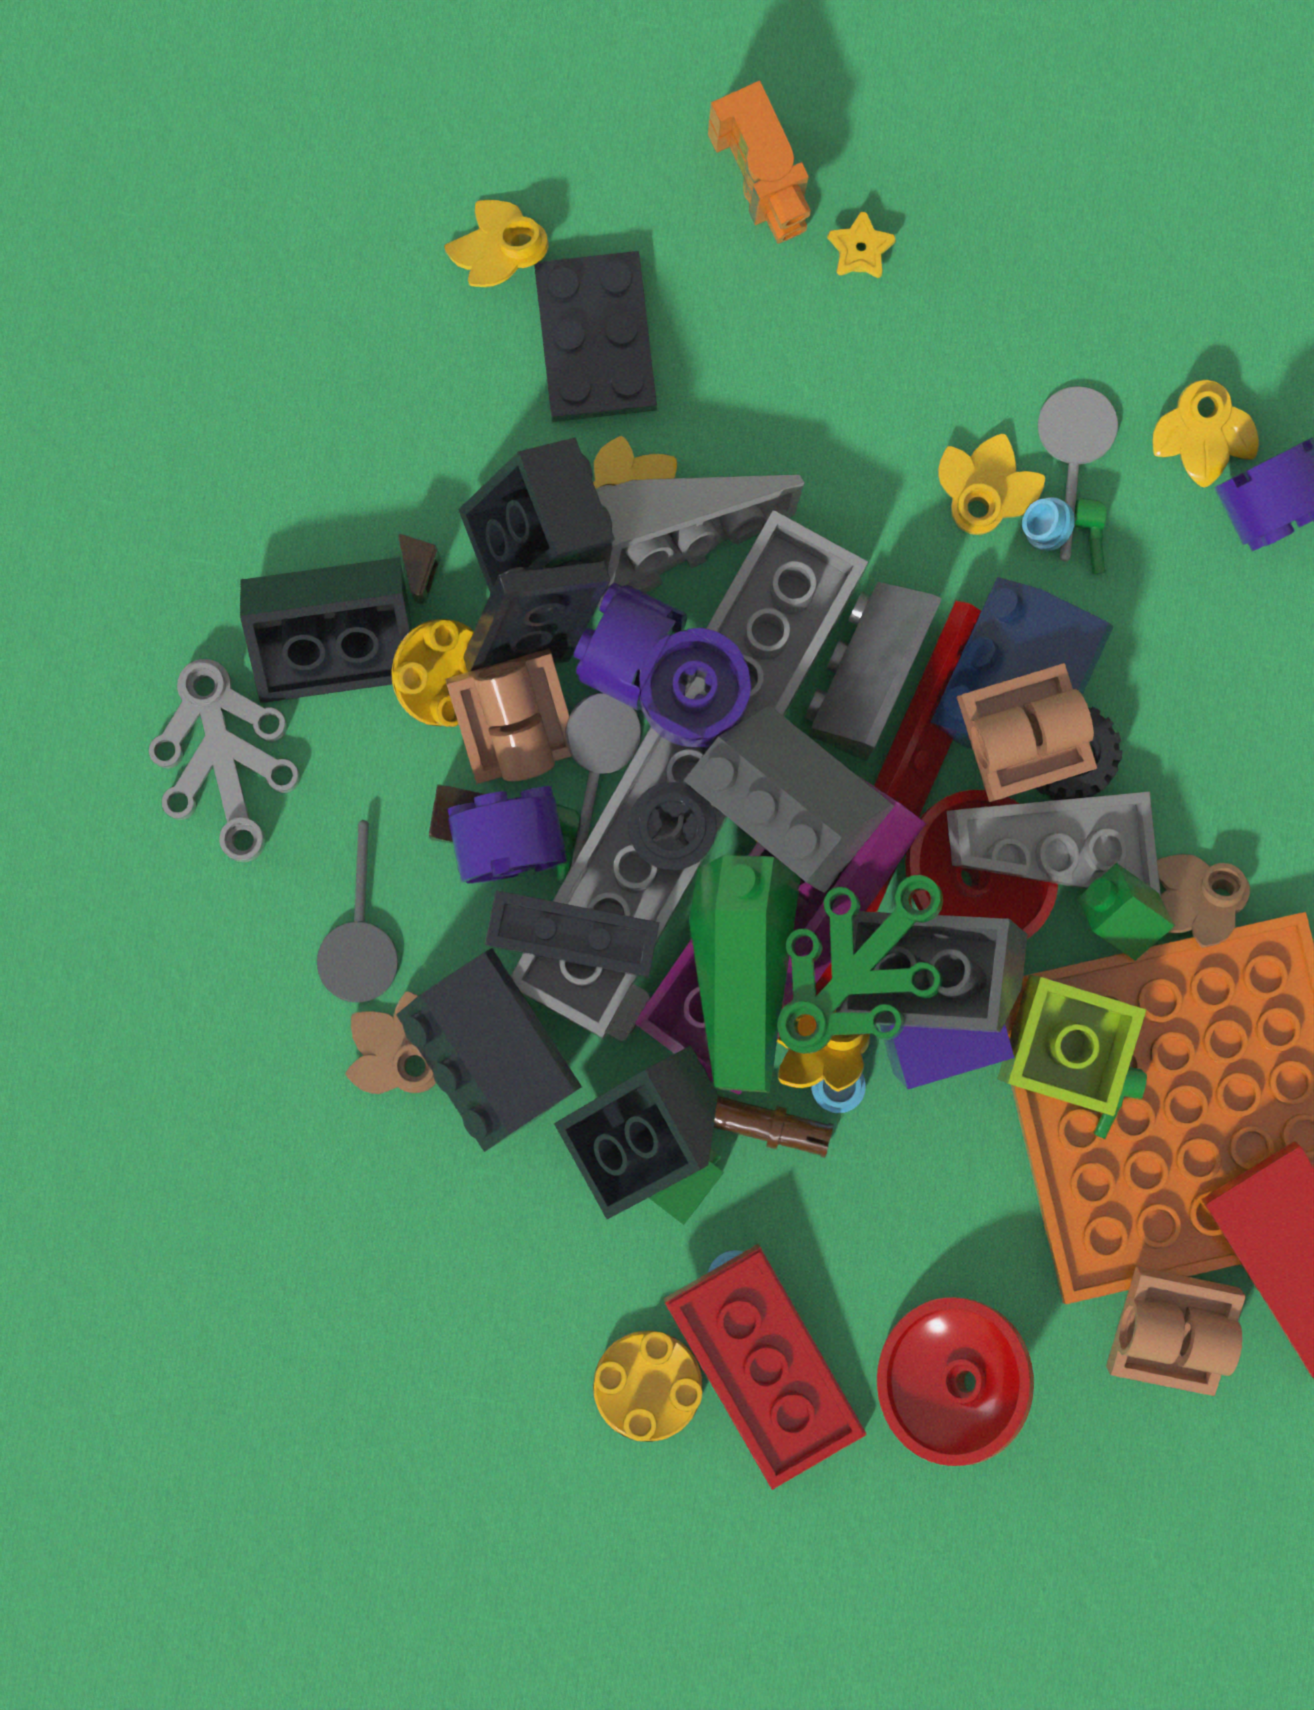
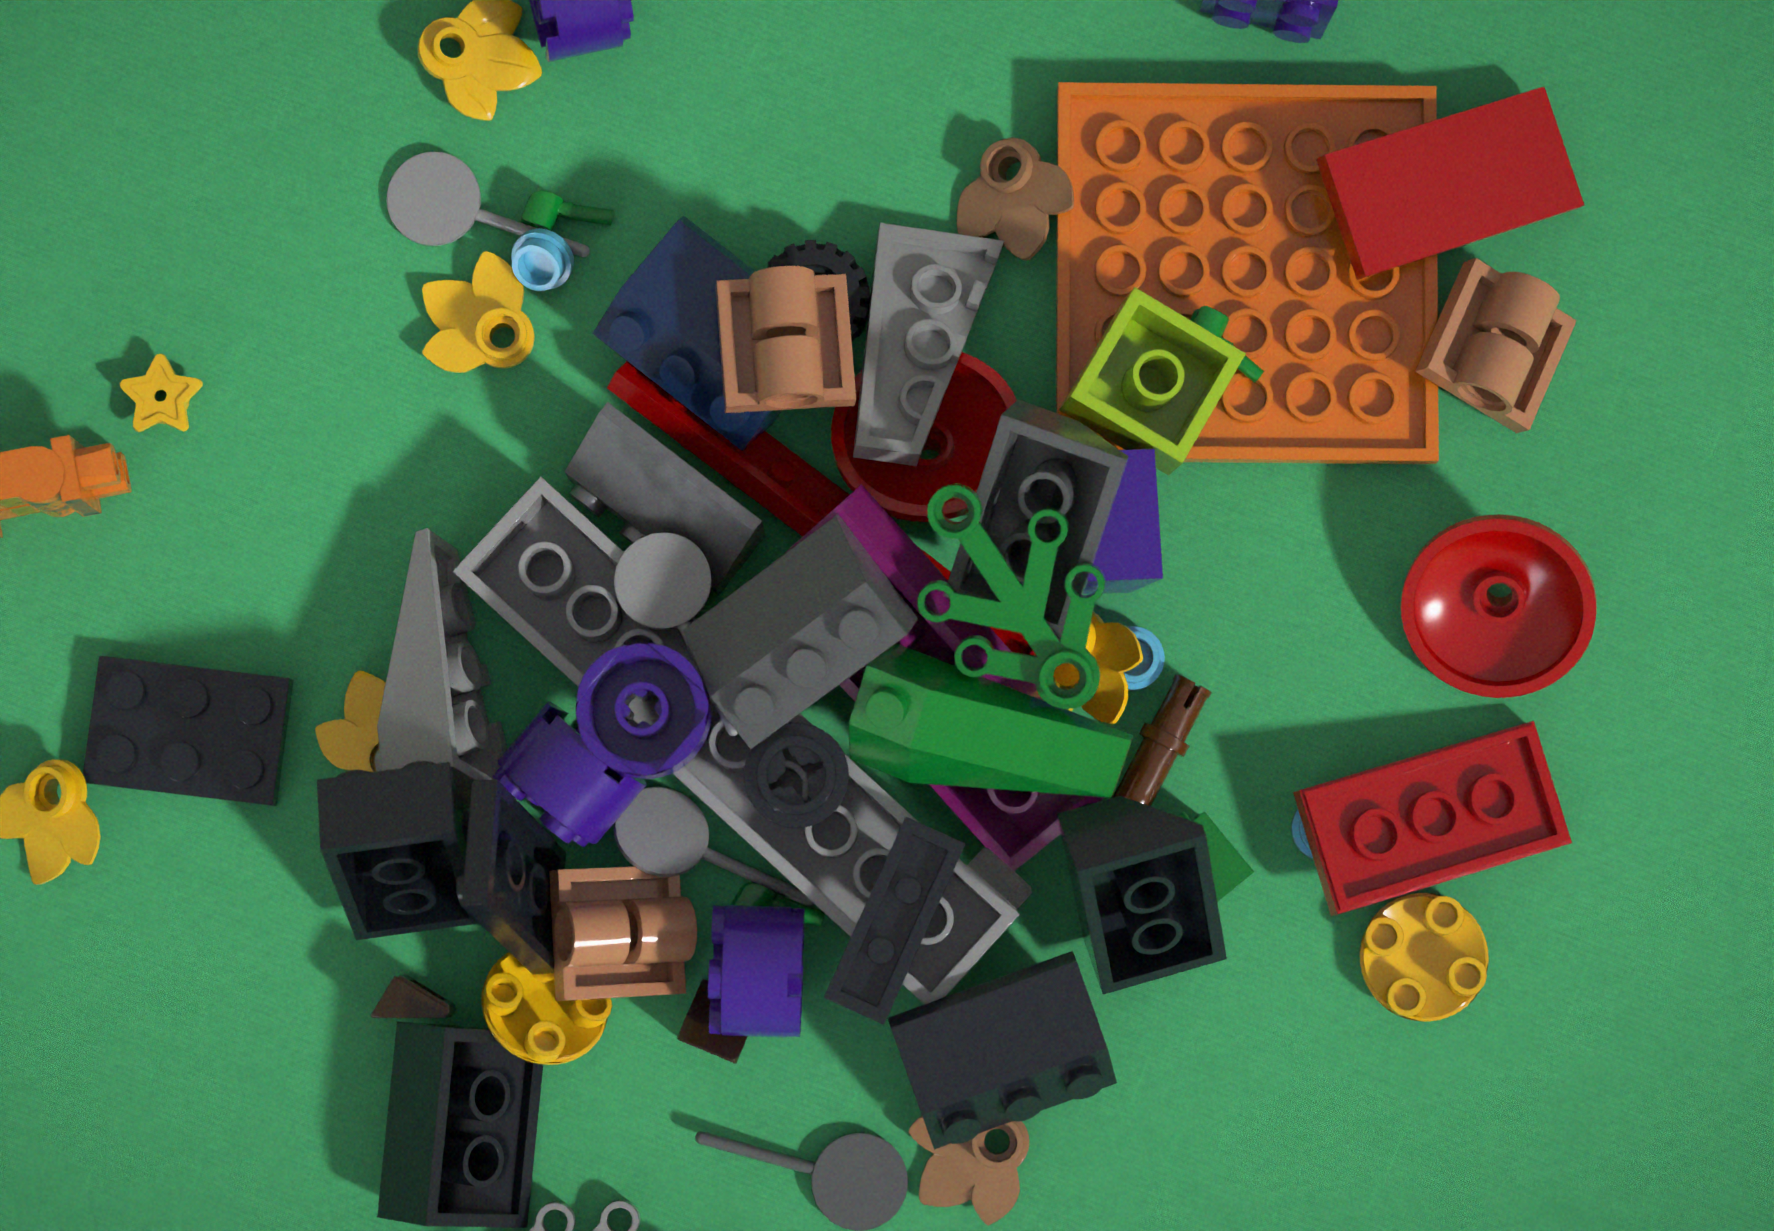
camera: 80 degrees left, 0 degrees up
green brick [1077,863,1175,961] -> none
none -> light grey piece [614,533,738,736]

